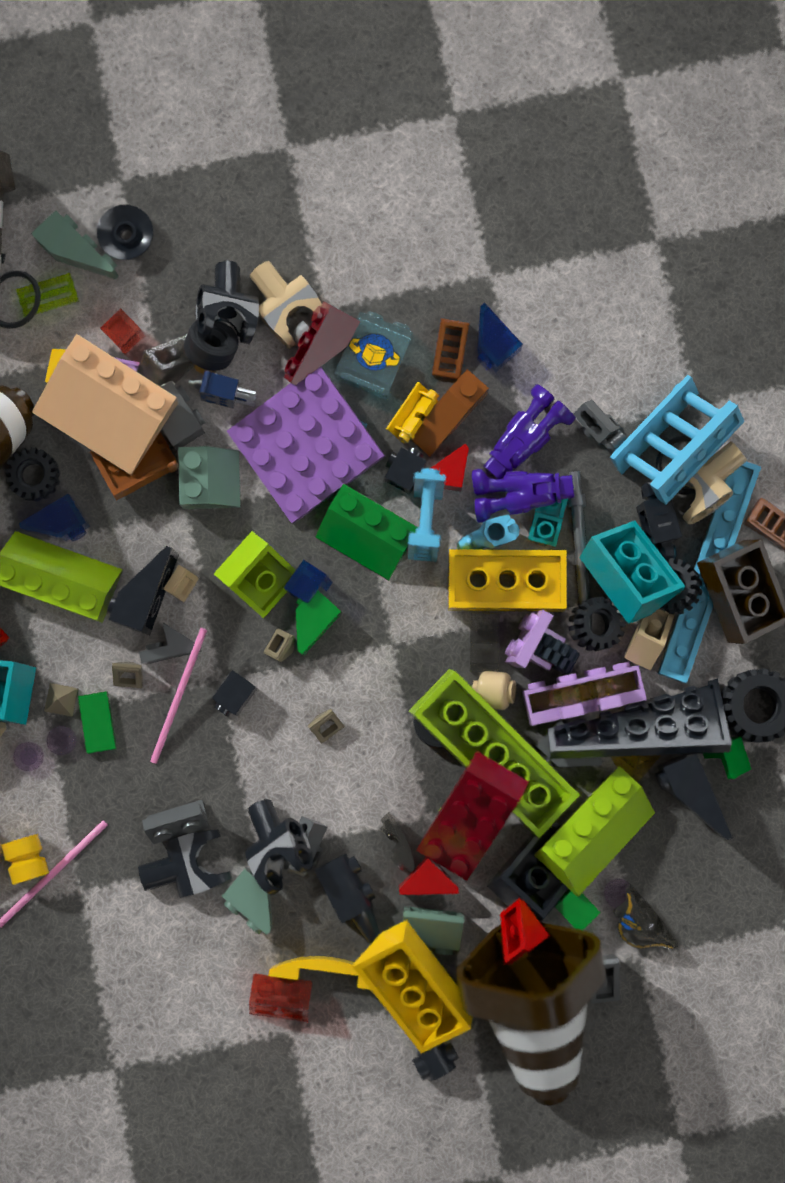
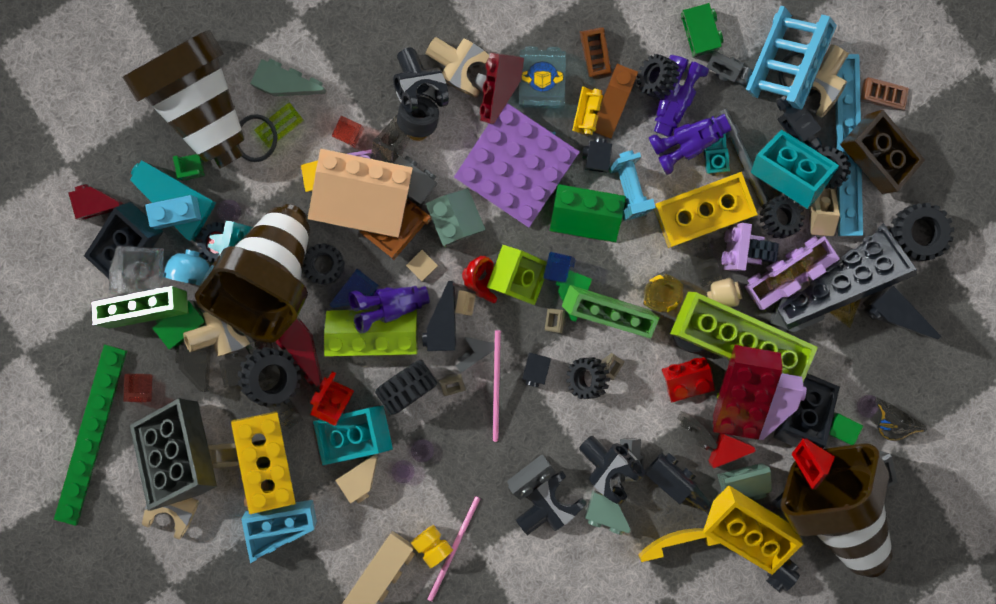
camera: 25 degrees left, 5 degrees up
dark tan slope [44,683,79,717] -> none
green tile [78,691,117,754] -> none
black dish [97,205,154,260] -> none
dark blue piece [188,371,256,409] -> none
clear red bracket [249,974,312,1022] -> none
red slope [430,443,469,492] -> none
medium azure animal [457,515,520,550] -> none
clear blue slope [477,303,523,372] -> none
lime slope [535,766,655,897] -> none
green panel [703,736,752,779] -> none
none -> dark purple piece [348,285,430,334]
none -> black tyre [375,360,438,415]
none -> tan tile [406,250,438,281]
none -> red hat [462,256,498,303]
none -> bright green brick [562,285,659,339]
none -> black tyre [566,357,610,399]
none -> black tyre [637,54,680,99]
none -> clear yellow hair [643,273,684,313]
none -> red bracket [662,357,715,403]
none -> green brick [681,3,724,58]
none -> lavender slope [759,373,806,440]

